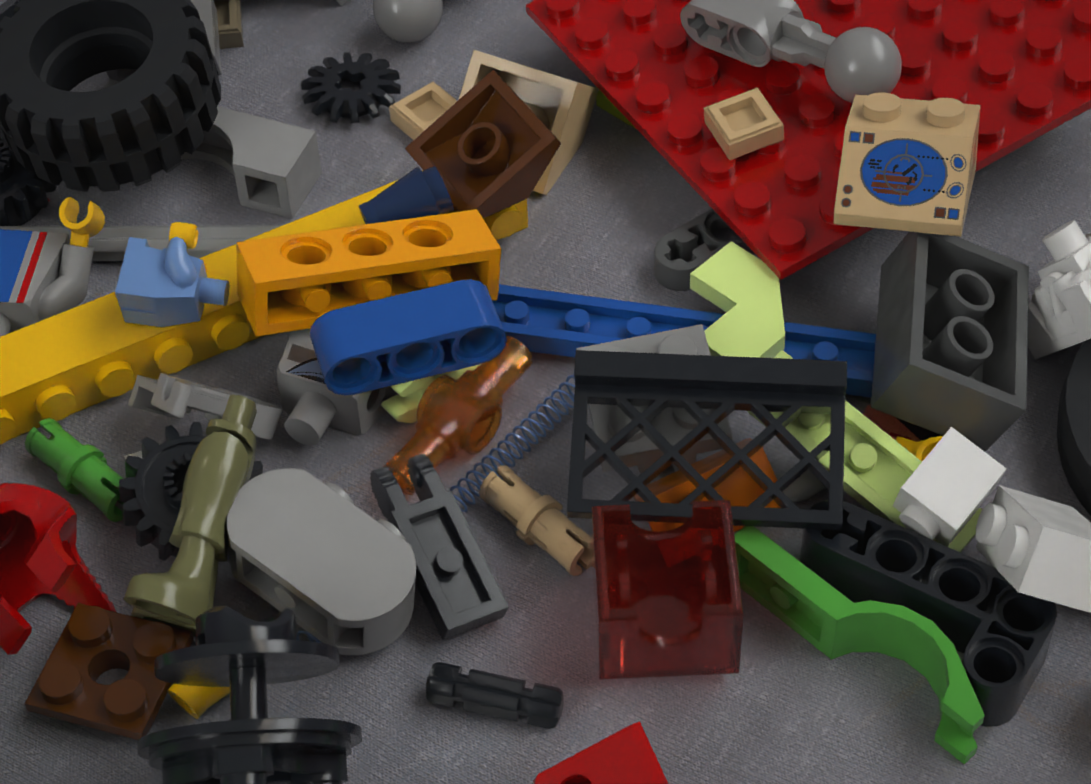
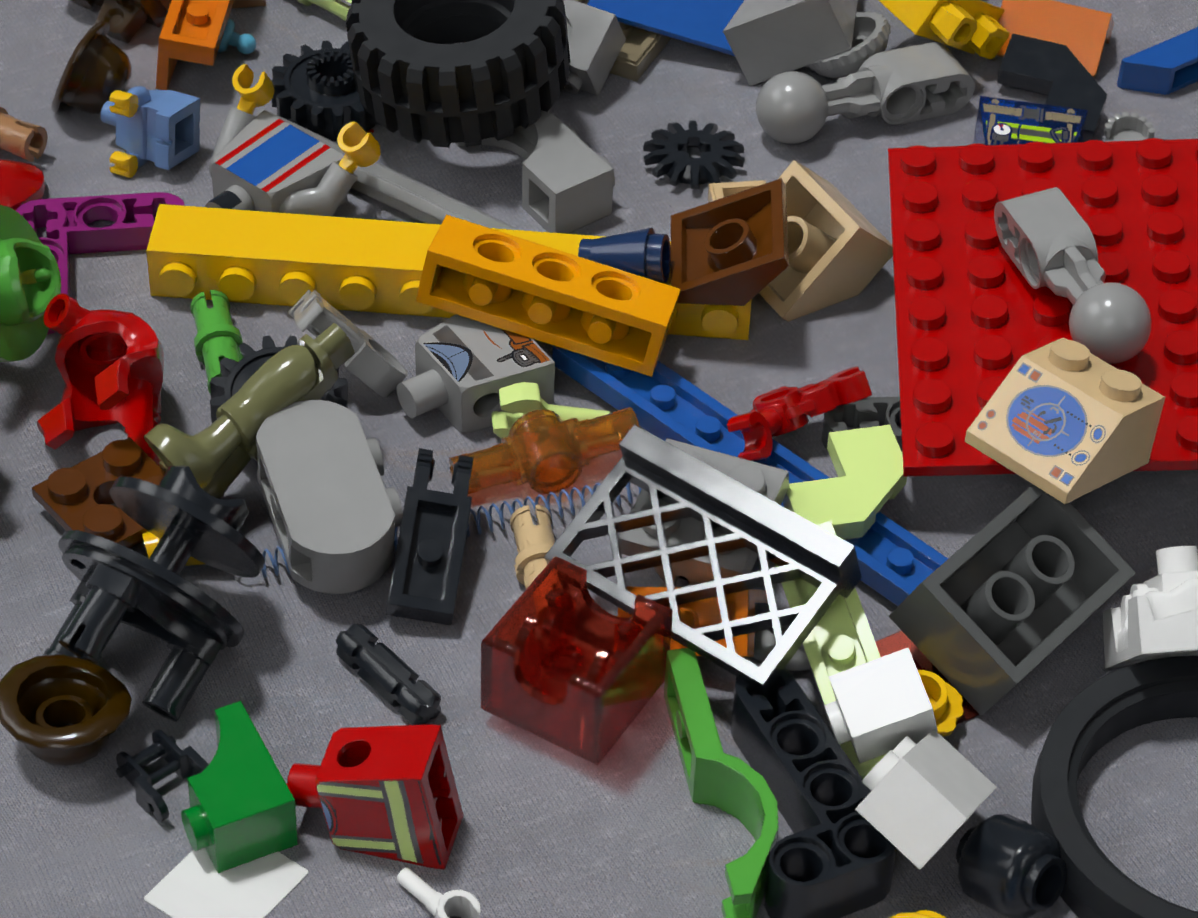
camera: 30 degrees right, 5 degrees down
medium blue piece [115,222,230,327] -> none
blue beam [310,279,507,395] -> none
tan tile [703,87,784,160] -> none
none -> red piece [727,366,872,461]

